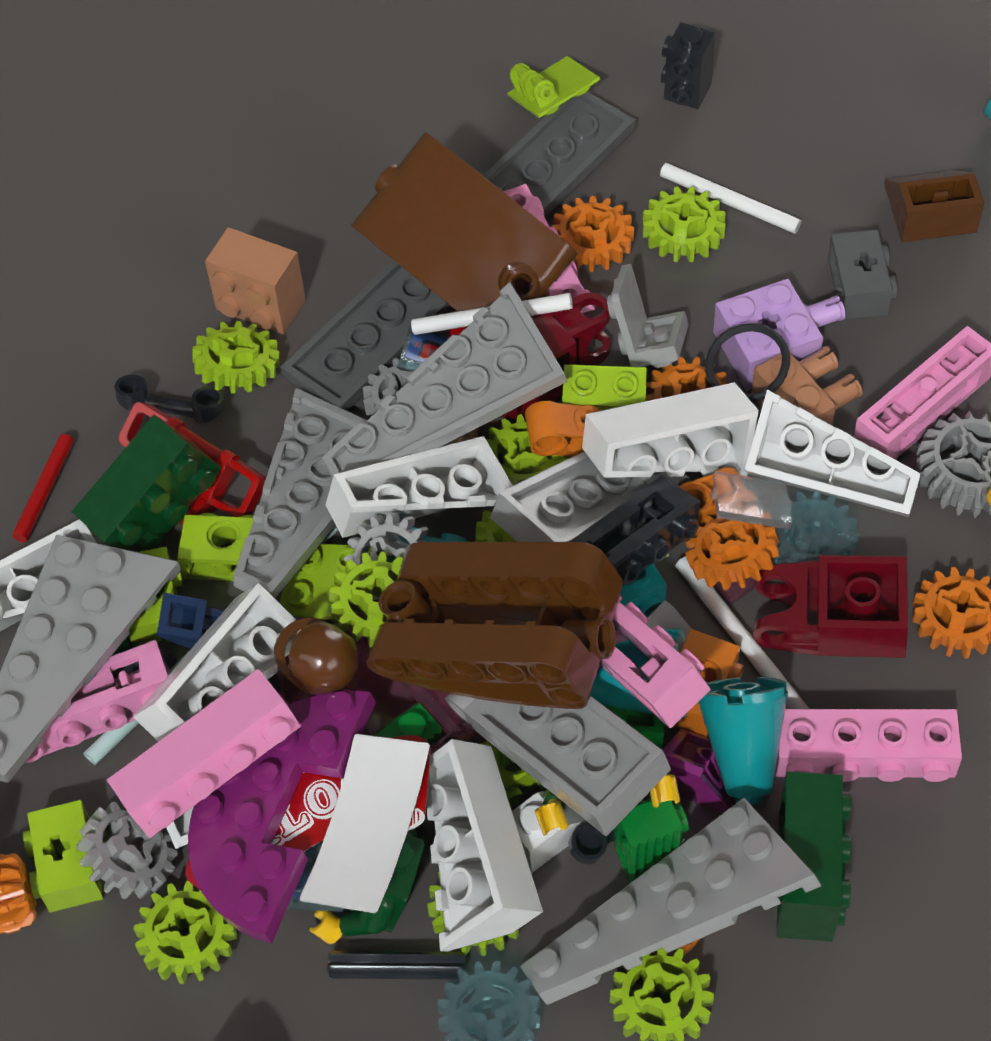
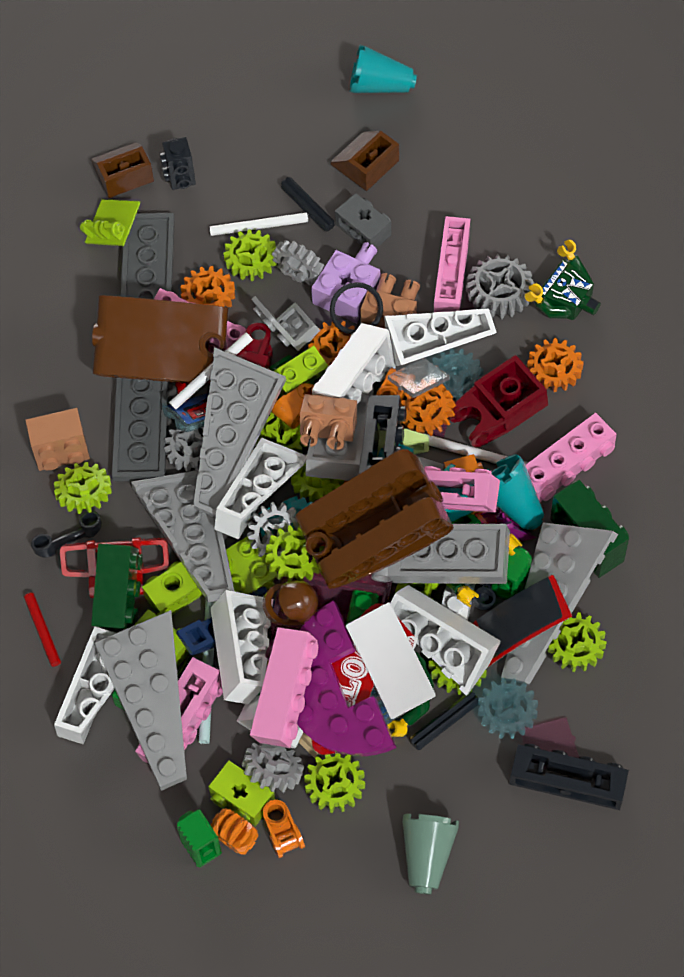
camera: 40 degrees left, 5 degrees up
none -> reddish brown slope [91,142,154,198]
none -> orange piece [263,799,305,858]
none -> light grey gear [272,240,324,286]
none -> black axle [281,177,335,232]
none -> nougat brick [300,394,357,450]
none -> yellowish green slope [400,428,429,454]
none -> black sticker [472,575,572,667]

